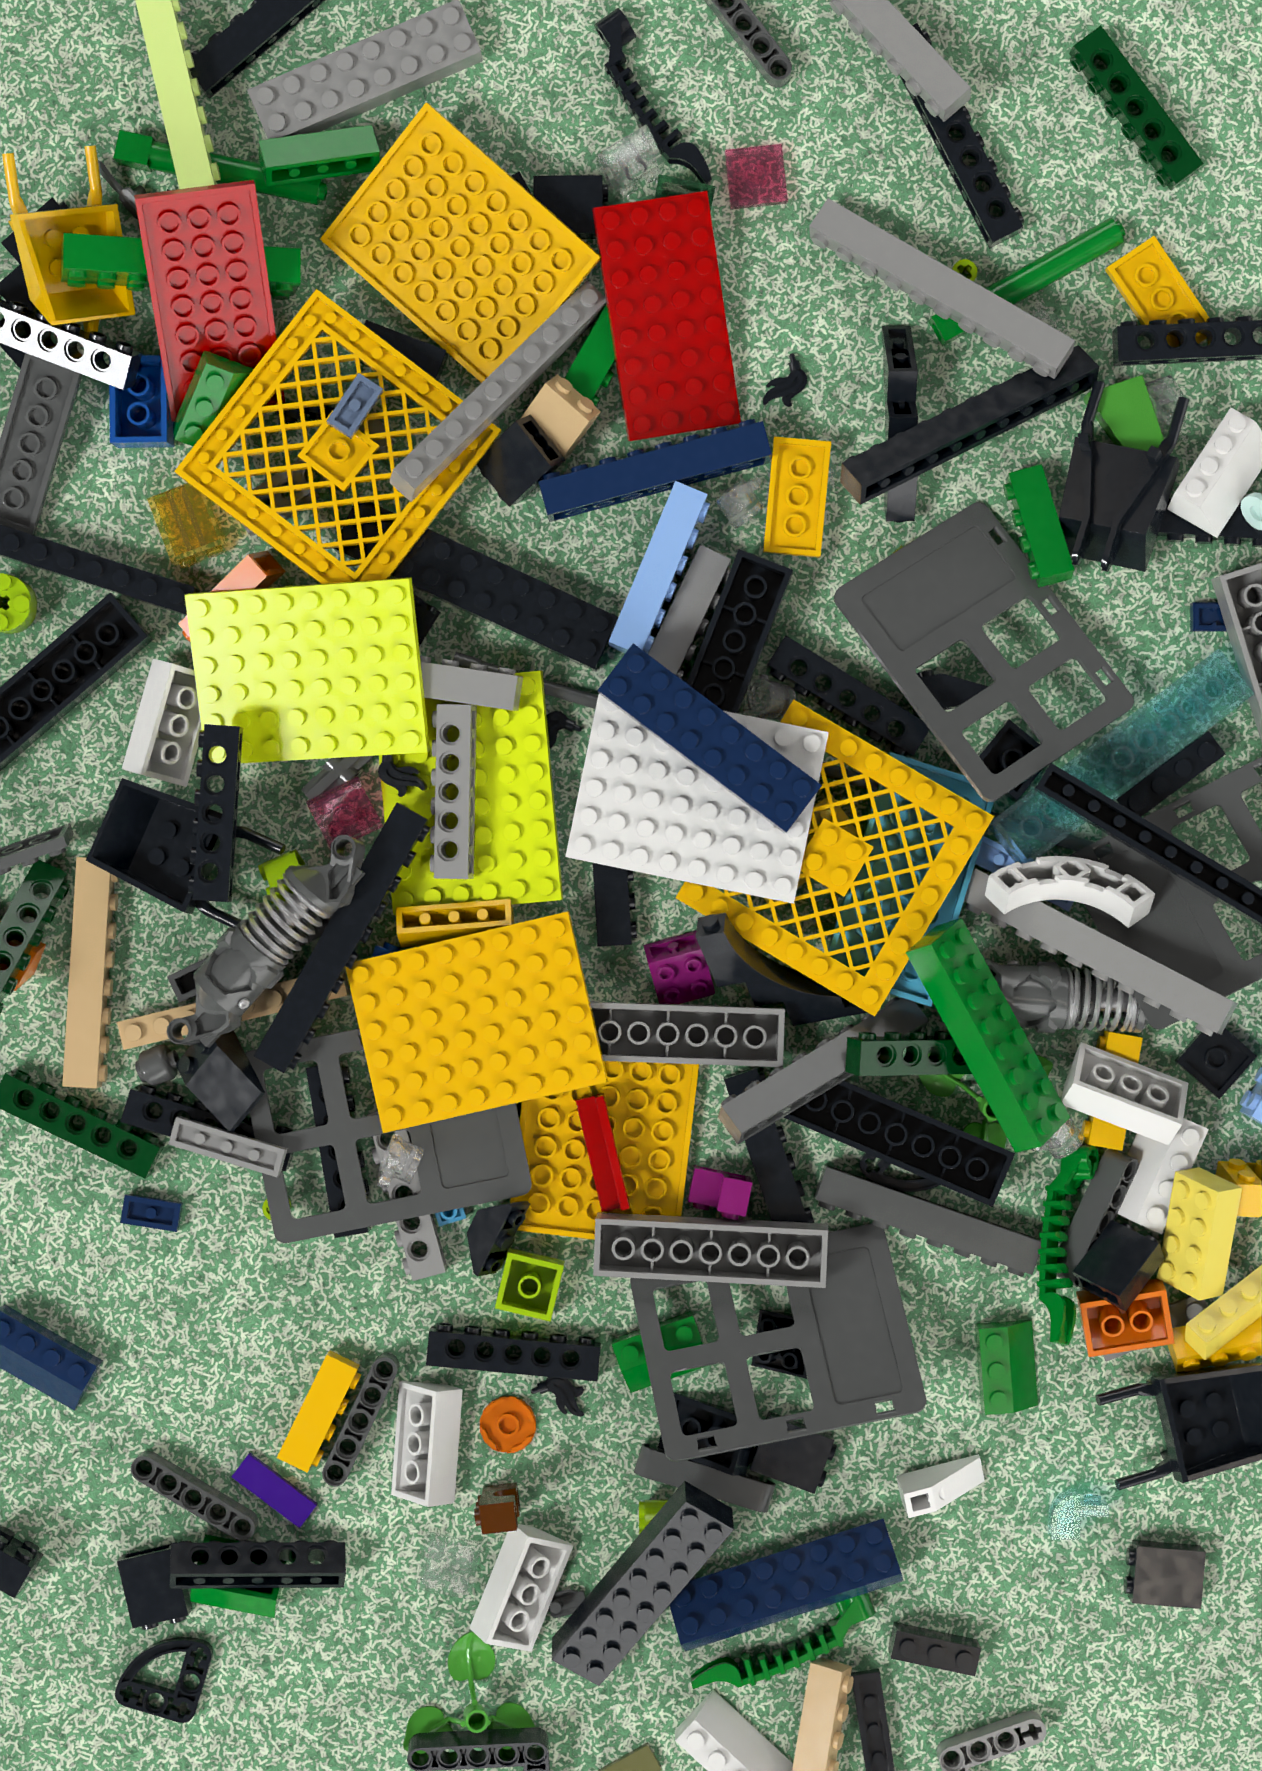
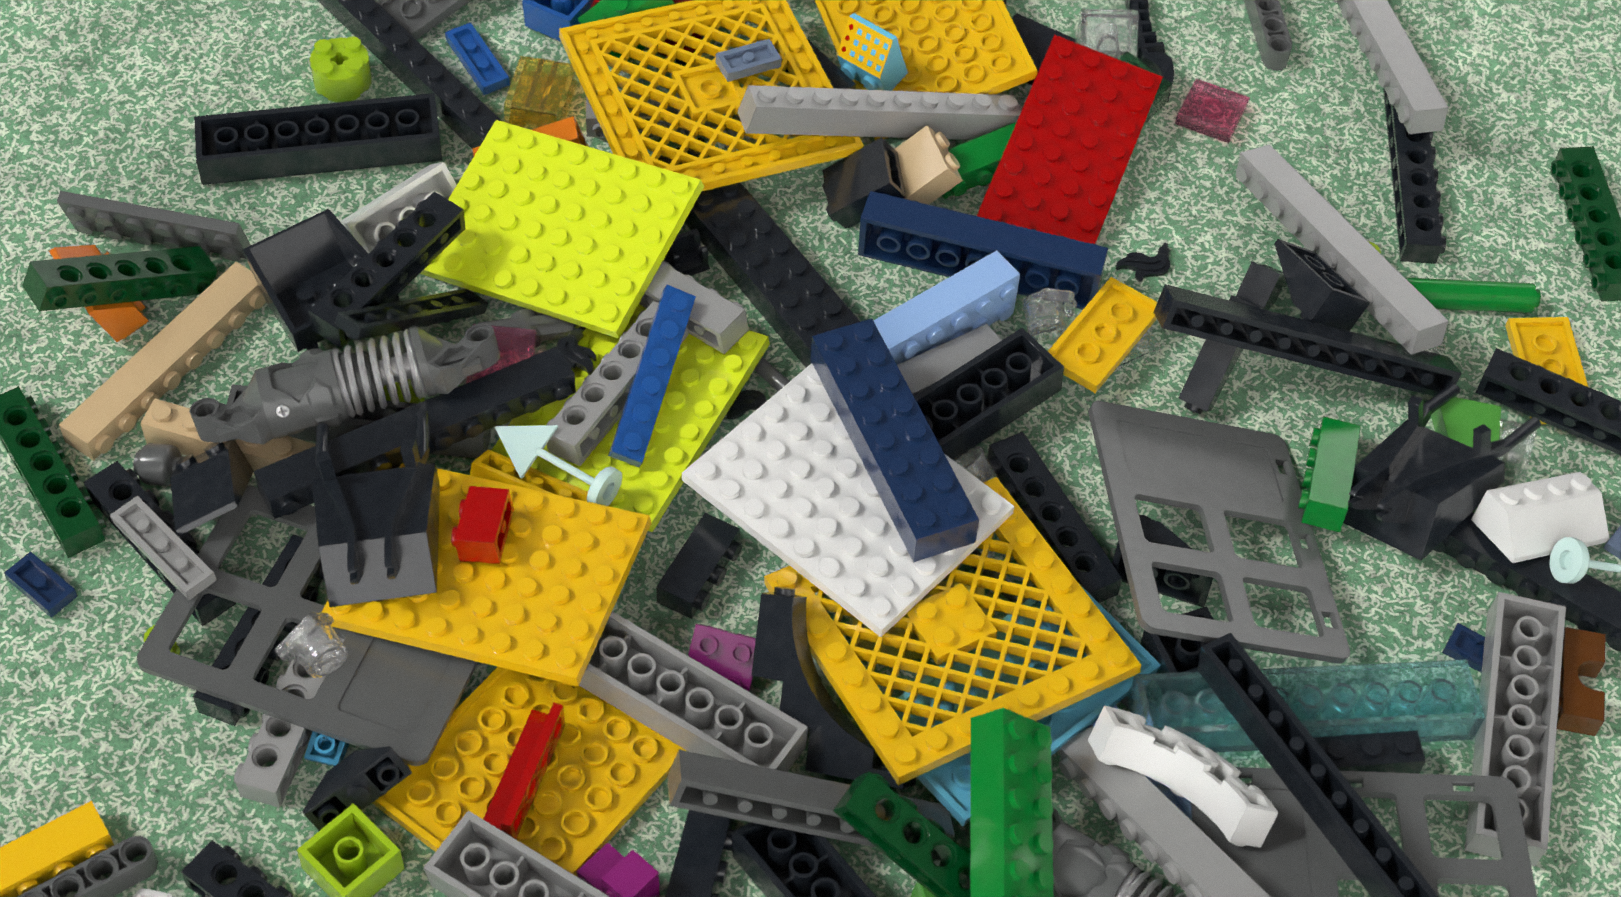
camera: 30 degrees right, 35 degrees down
none -> black piece [312,410,440,607]
none -> black plate [334,288,488,340]
none -> blue plate [445,22,510,95]
none -> red brick [451,486,514,564]
none -> light aqua piece [494,425,622,506]
none -> blue plate [608,285,696,467]
none -> slope [837,13,908,91]
none -> black slope [1274,239,1370,331]

